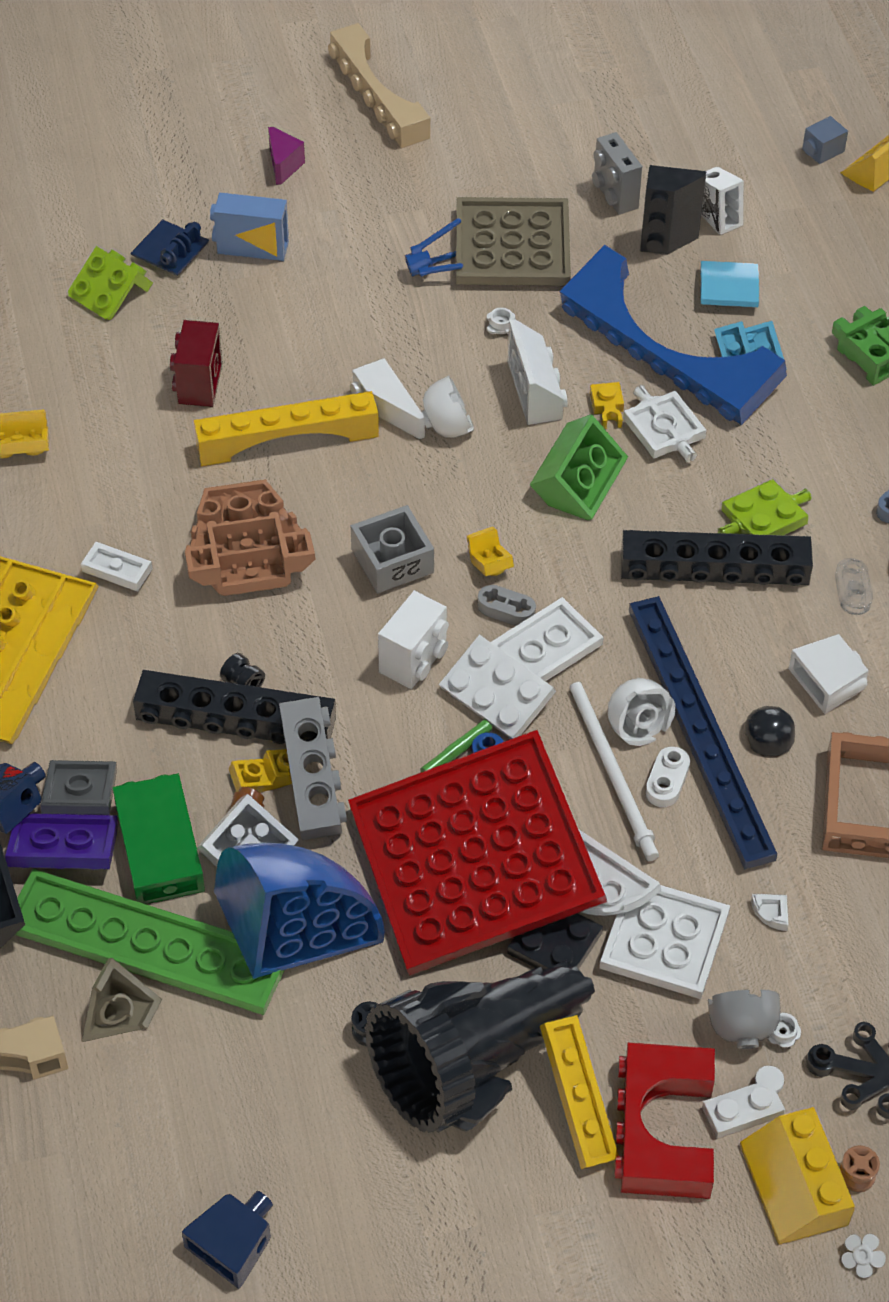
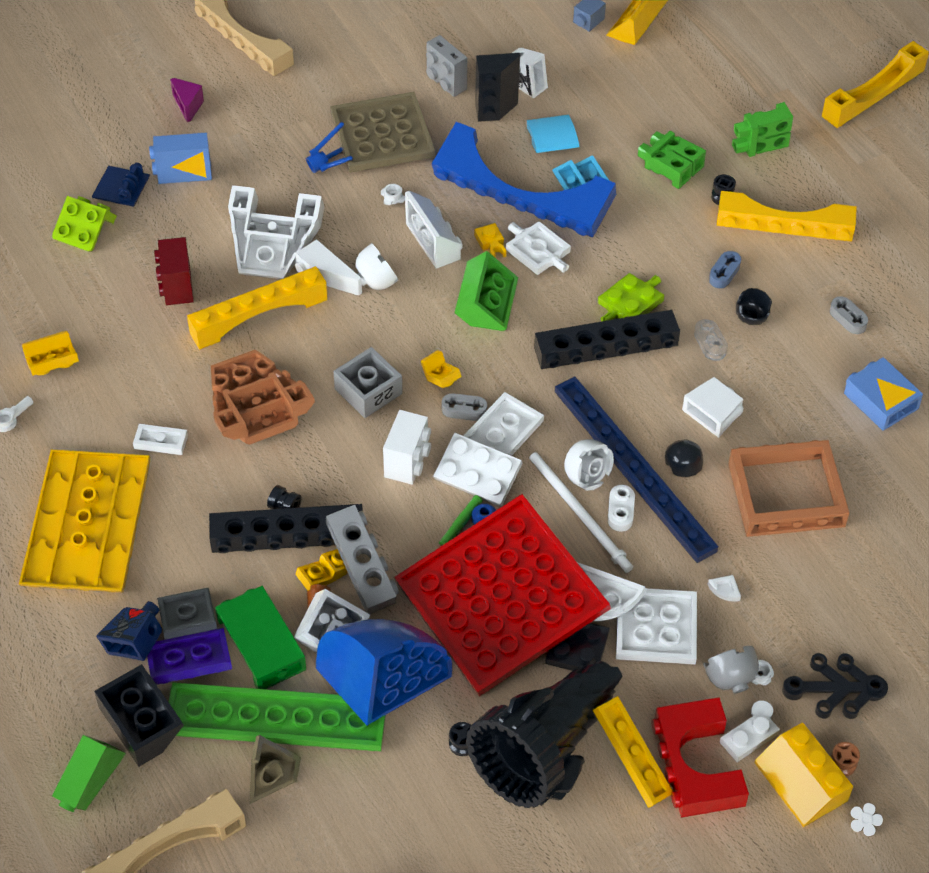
camera: 15 degrees left, 0 degrees up
none -> white wedge [228,185,324,279]

